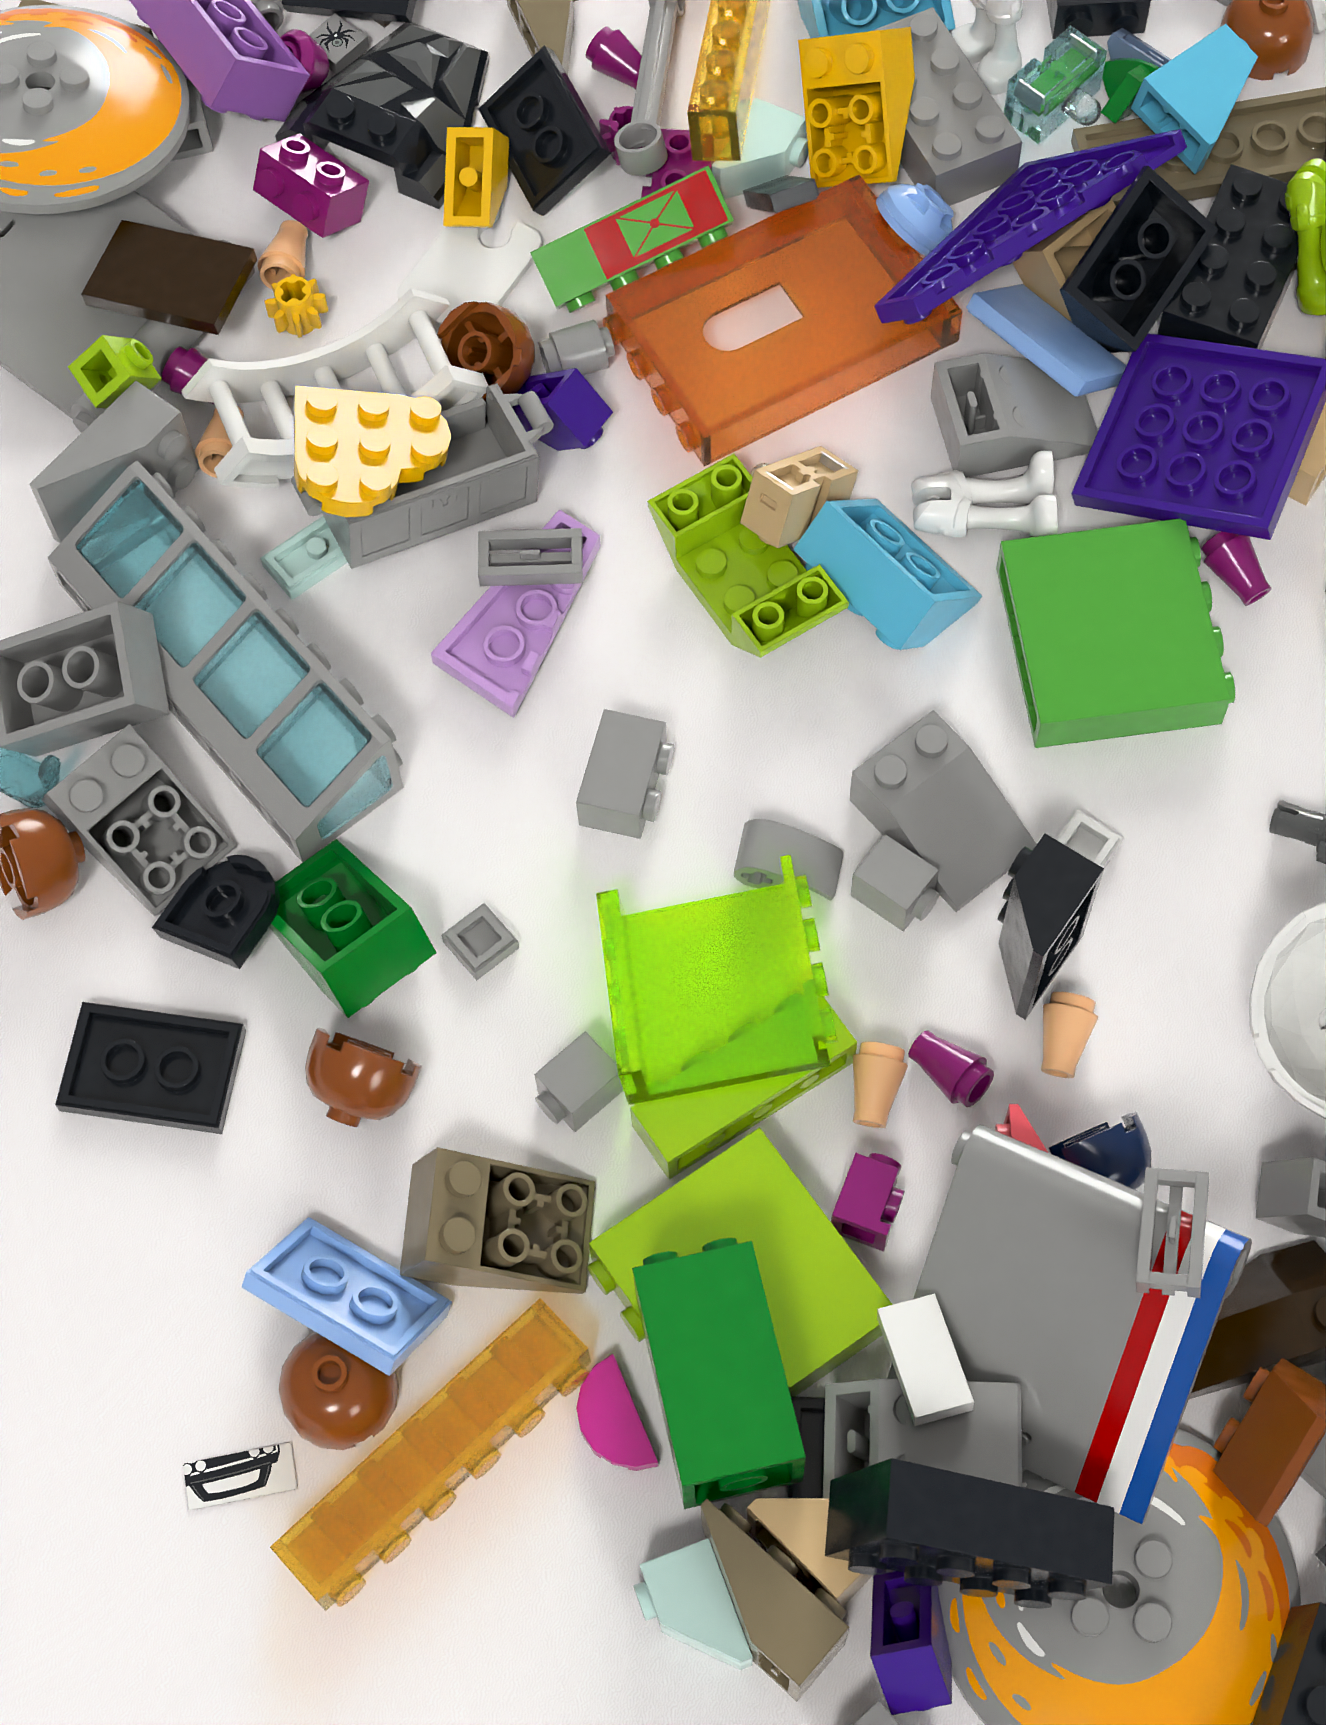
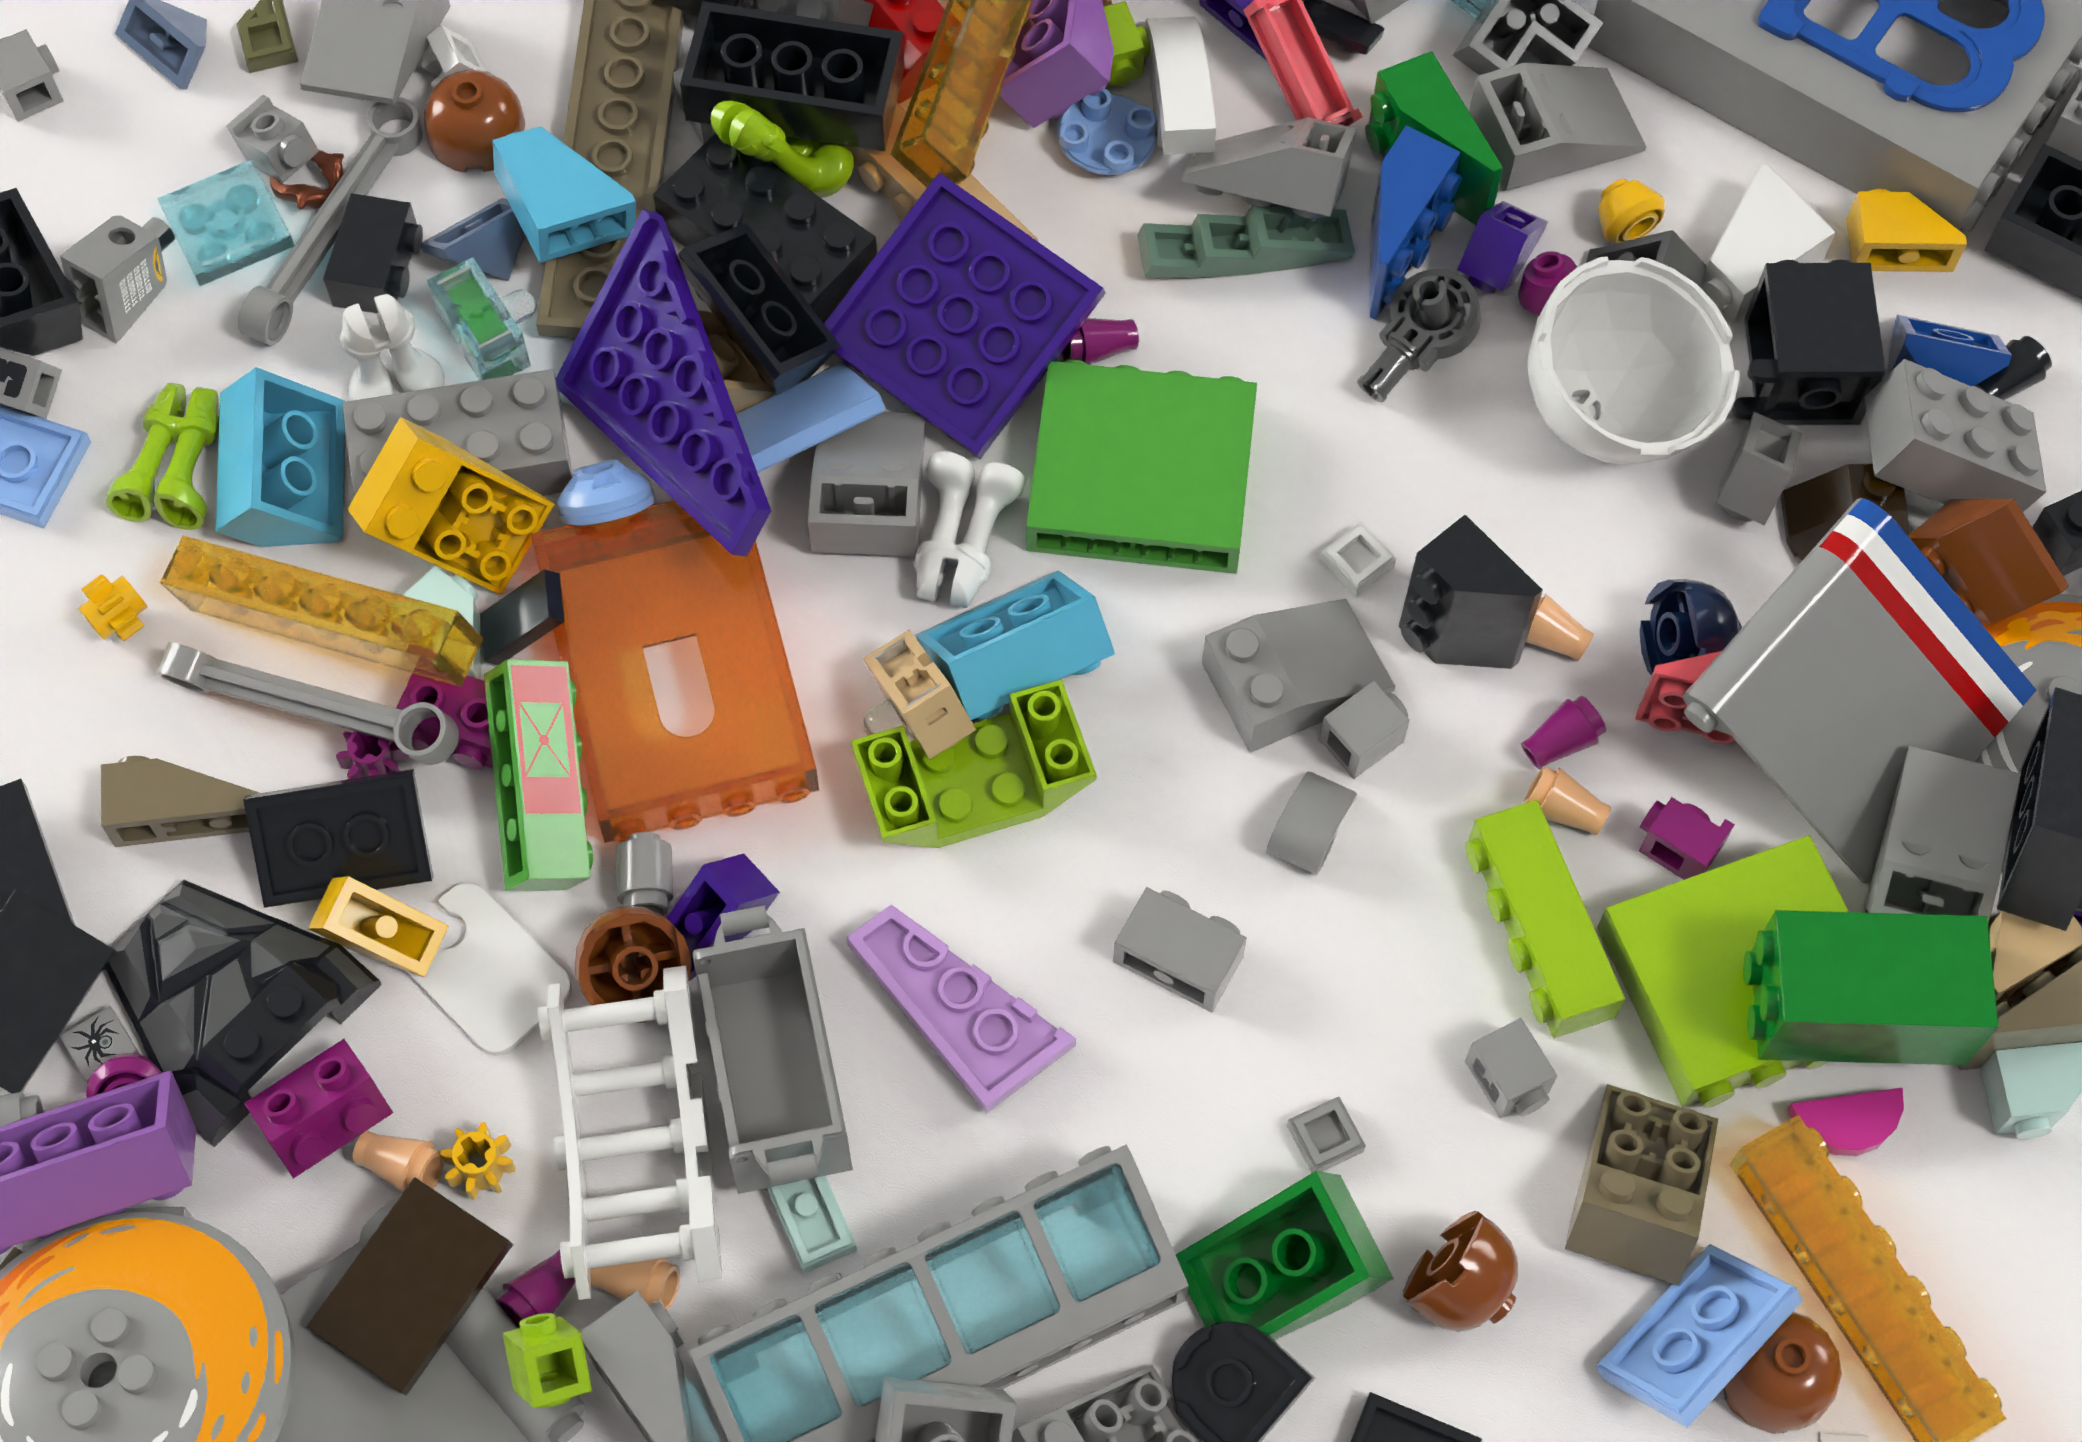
camera: 80 degrees left, 0 degrees up
plate [294,386,451,517] -> none
light grey tile [478,528,583,586] -> none
magenta cone [586,27,642,90] -> none
clear neon green panel [596,854,838,1105] -> none
white tile [877,1293,974,1426] -> none
green tile [1101,58,1159,124] -> none
light grey tile [1136,1167,1209,1298] -> none

